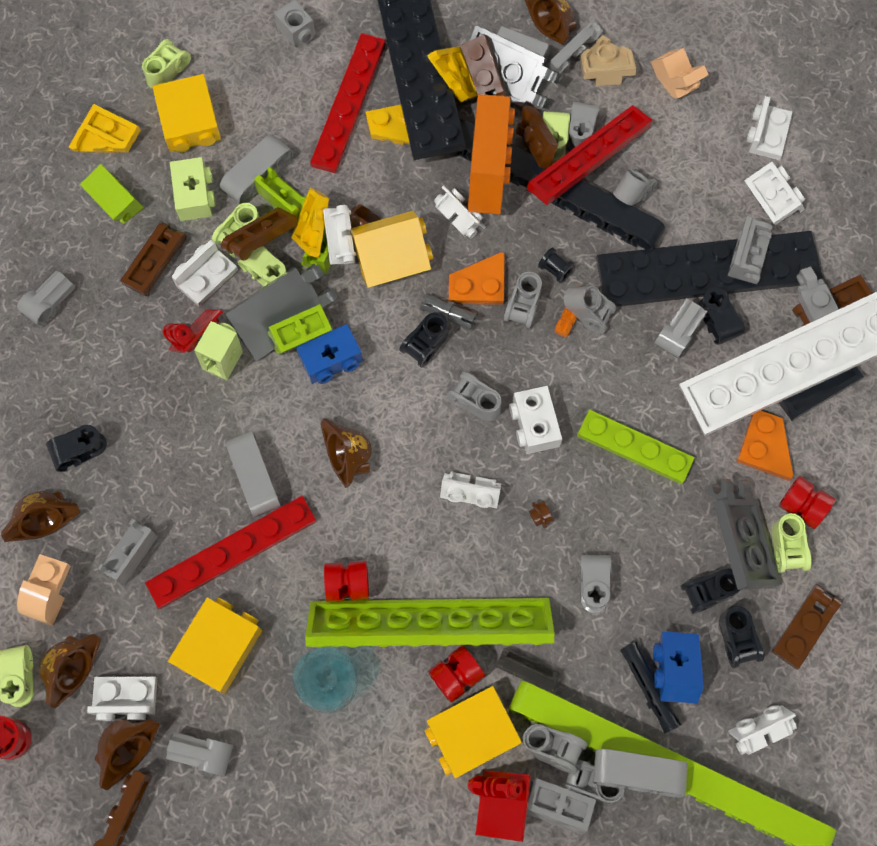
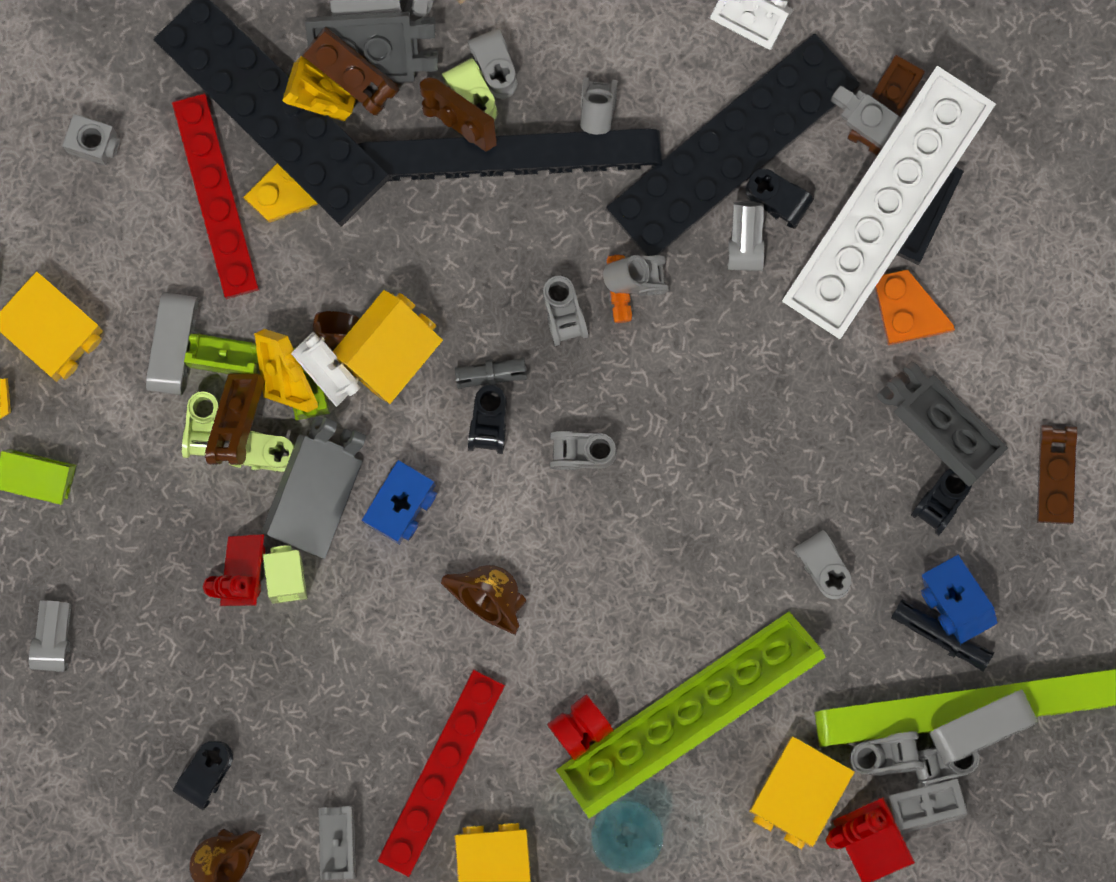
camera: 30 degrees left, 10 degrees up
reddish brown plate [120,222,187,297] -> none
yellowish green brick [170,157,216,221] -> none
white bracket [172,240,238,307] -> none
light grey beam [225,431,281,517] -> none
lime hinge [268,304,332,356] -> none
red wheel [427,645,485,703] -> none
white hinge [434,185,486,239] -> none
white hinge [440,471,501,508] -> none
orange wing [449,253,504,305] -> none
orange wedge [468,94,515,215] -> none
clear smoke tile [495,648,559,693] -> none
white brick [509,386,562,454] -> none
red plate [527,105,652,205] -> none
reddish brown plate [529,501,554,528] -> none
black bush [538,247,574,283] -> none
lime plate [577,409,695,485] -> none
black piece [719,606,764,668] -> none
light grey hinge [727,216,772,284] -> none
white hinge [728,705,797,755] -> none
yellowish green piece [772,513,811,573] -> none
red wheel [778,475,836,529] -> none

